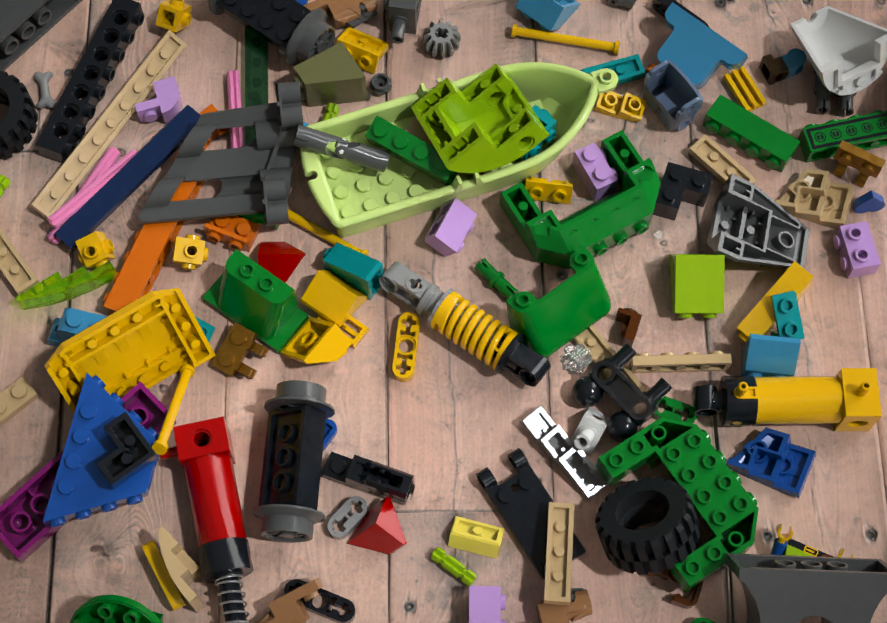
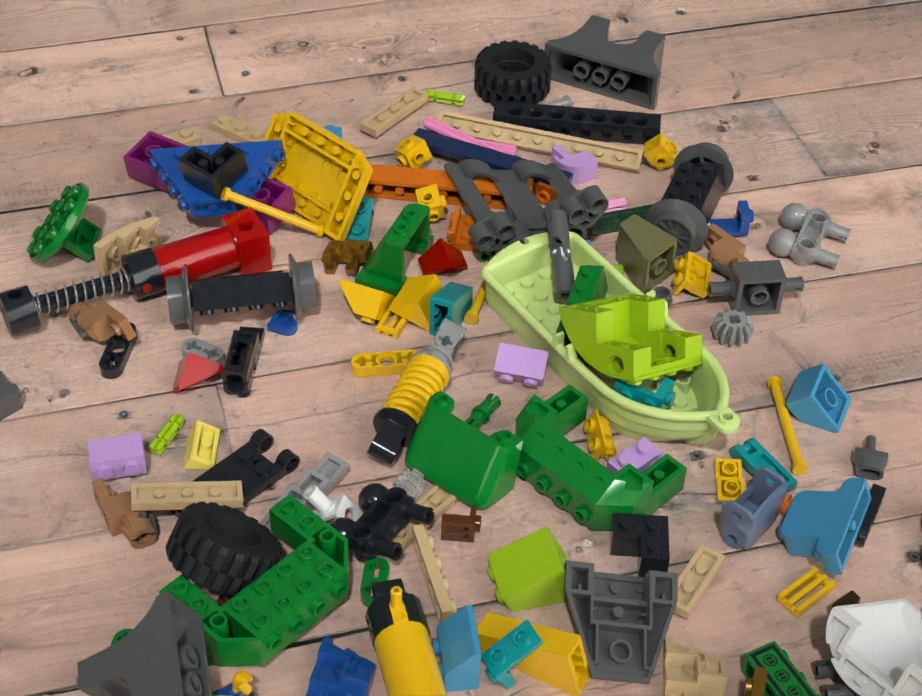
camera: 75 degrees right, 25 degrees down
clear neon green slope [15,260,117,310] -> none
green brick [702,94,800,172] -> none

